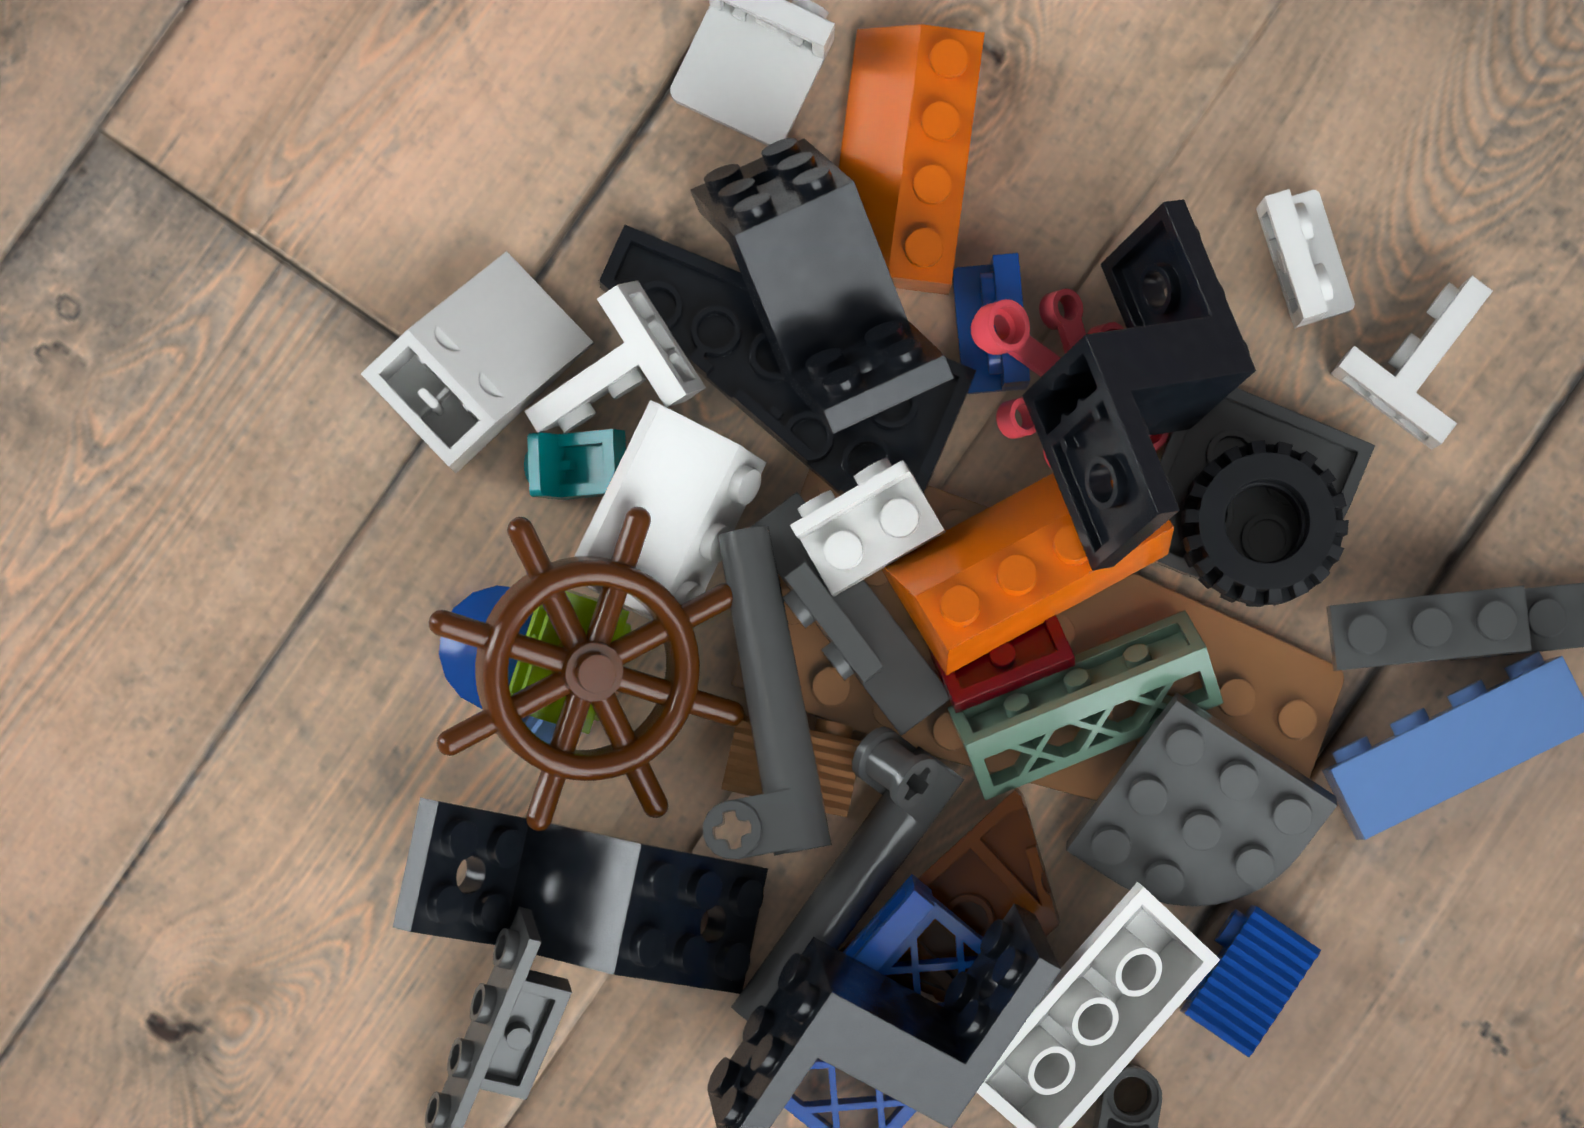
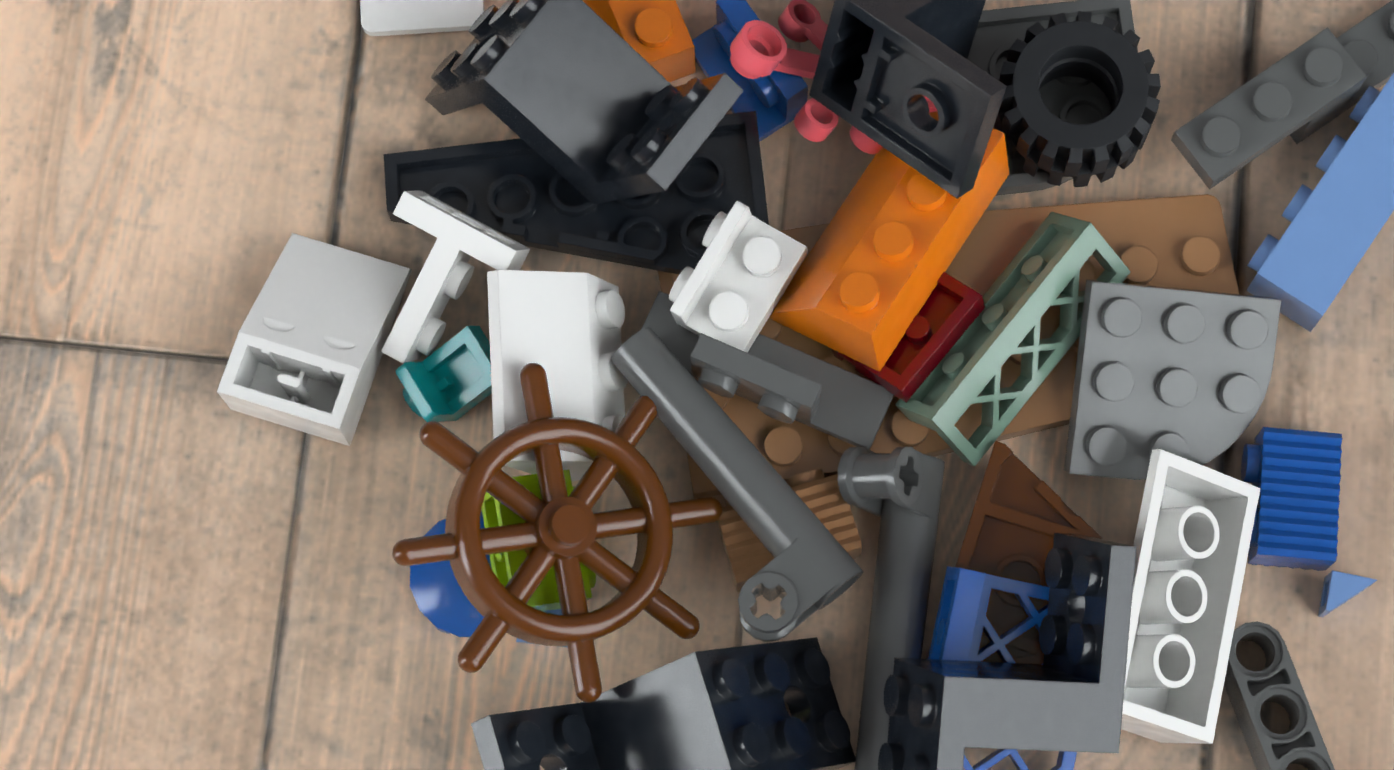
camera: 30 degrees left, 10 degrees down
none -> medium blue piece [1318,570,1377,617]

